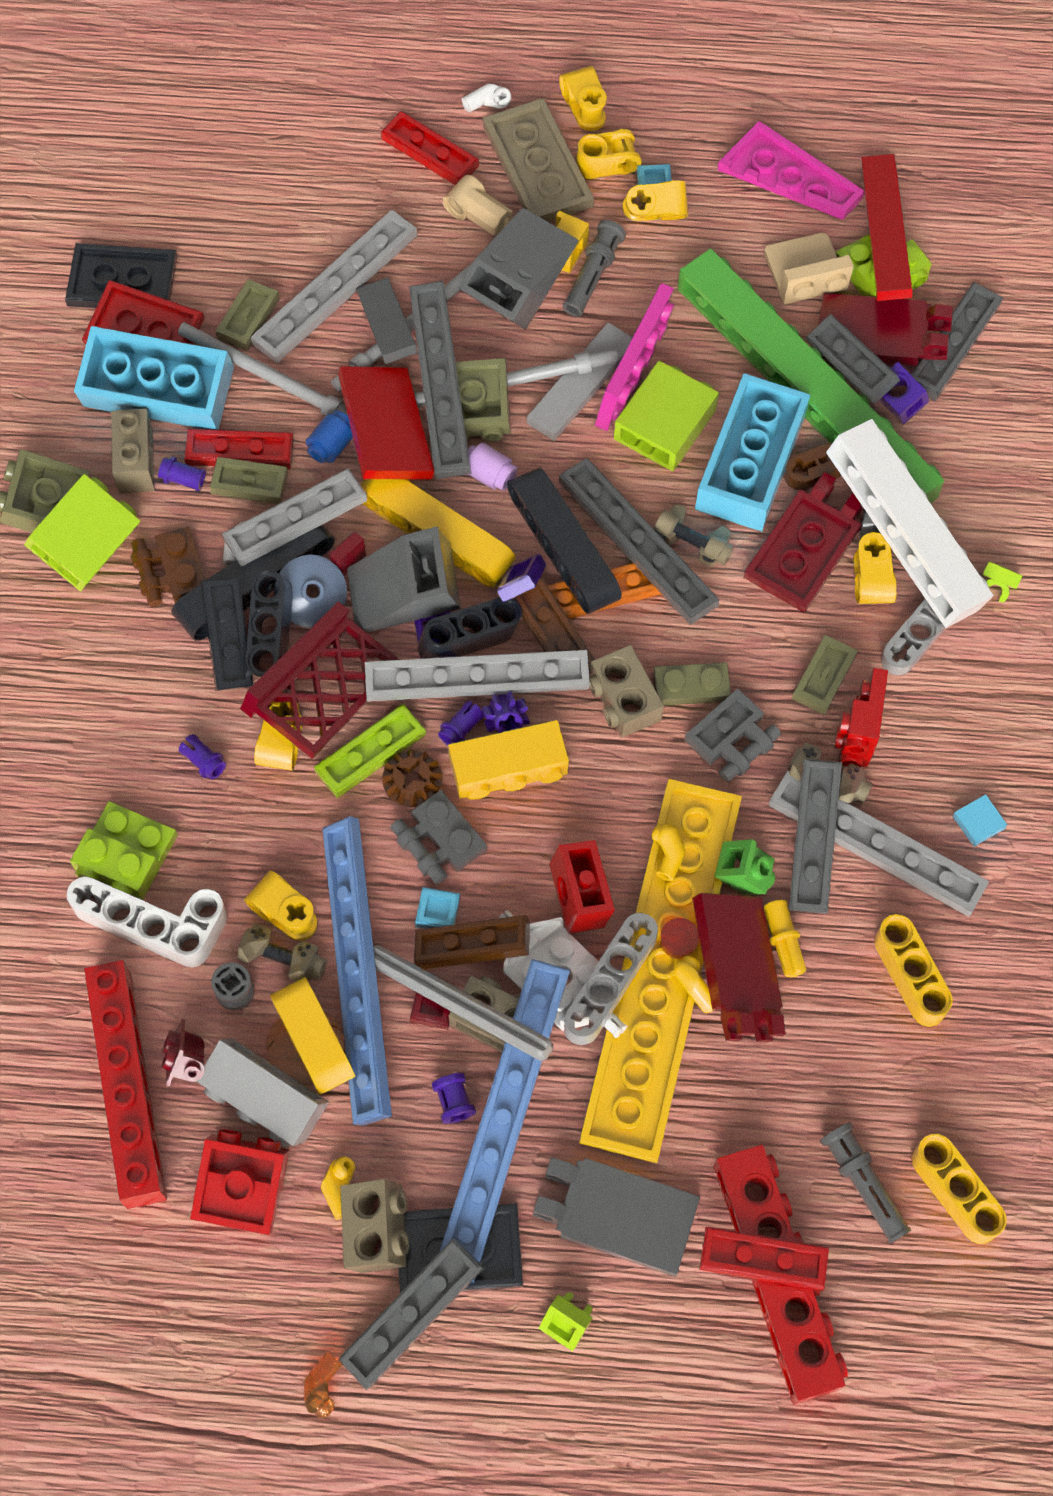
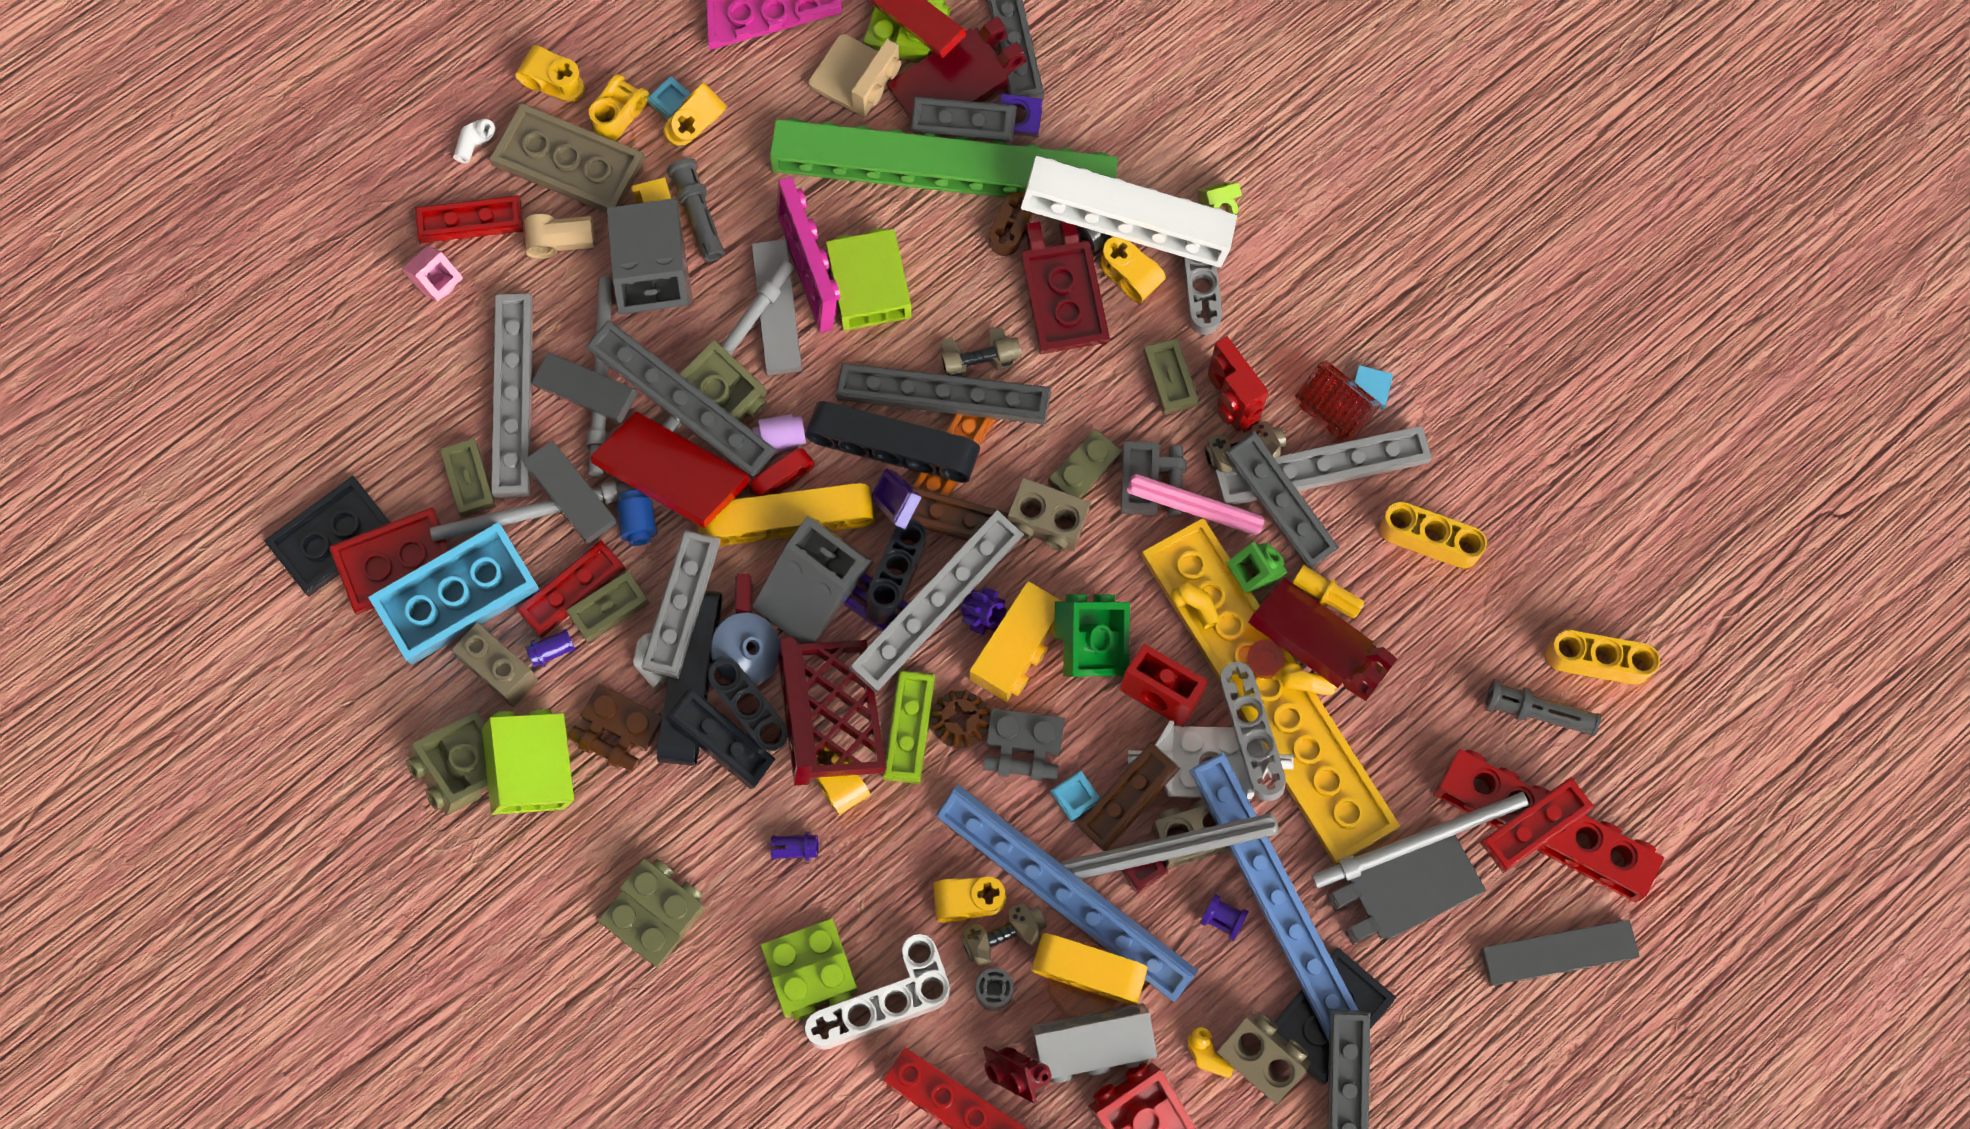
camera: 45 degrees left, 5 degrees up
dark purple pin [438,701,484,745] -> none
lime tile [538,1292,593,1351] -> none
medium azure brick [695,373,810,532] -> none
none -> bright pink brick [402,246,463,301]
none -> dark grey tile [523,440,617,544]
none -> olive plate [598,858,706,969]
none -> red beam [749,448,815,497]
none -> green plate [1054,594,1130,677]
none -> bright pink axle [1127,474,1264,535]
none -> clear red brick [1295,360,1382,440]
none -> light grey bar [1311,792,1529,889]
none -> dark grey tile [1480,920,1640,987]

